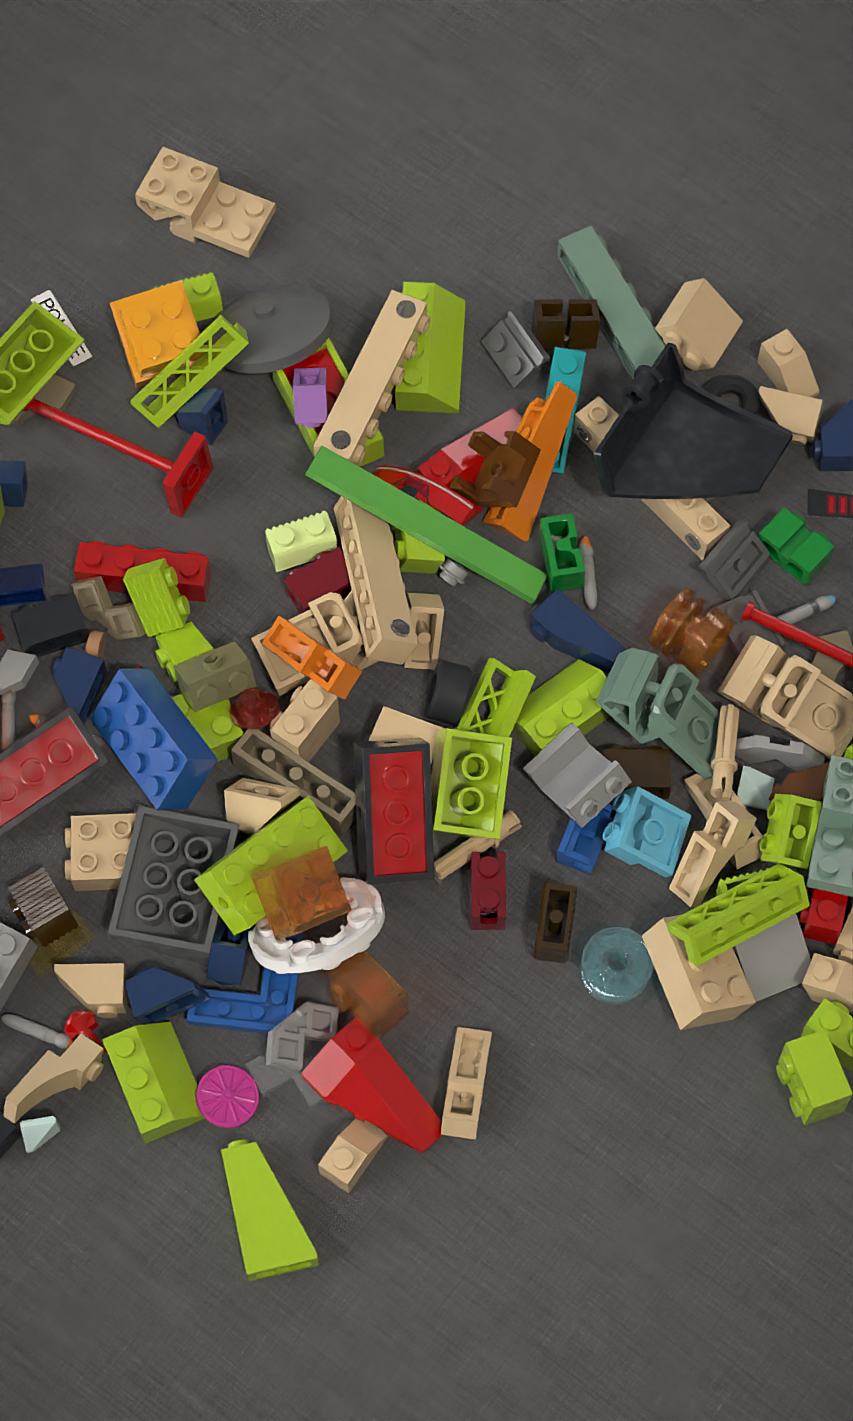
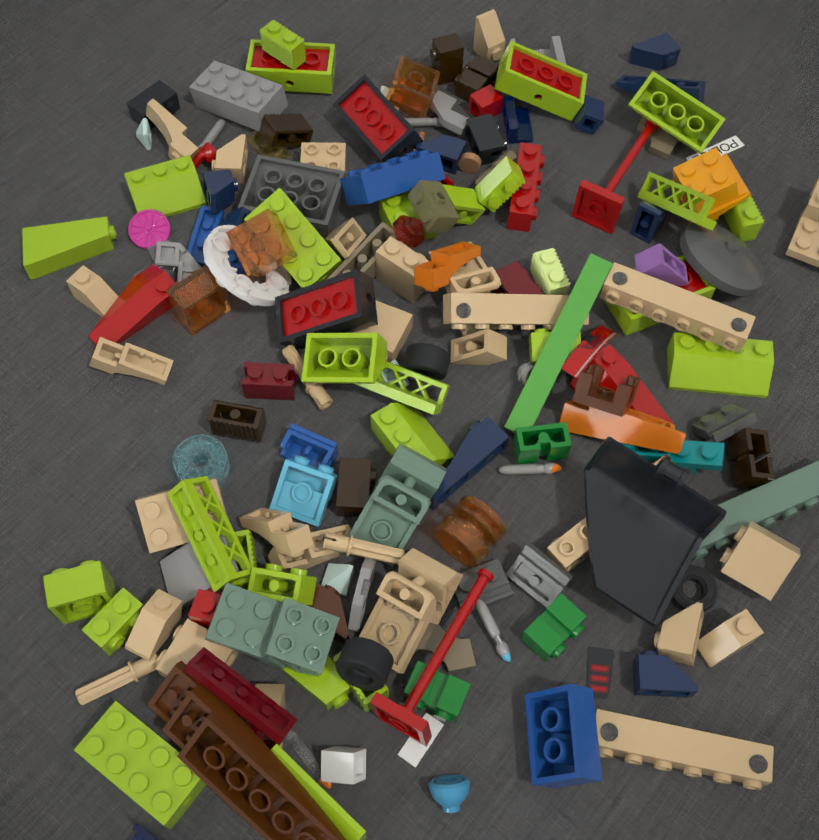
camera: 90 degrees right, 5 degrees down
light grey panel [523,723,632,828] -> none

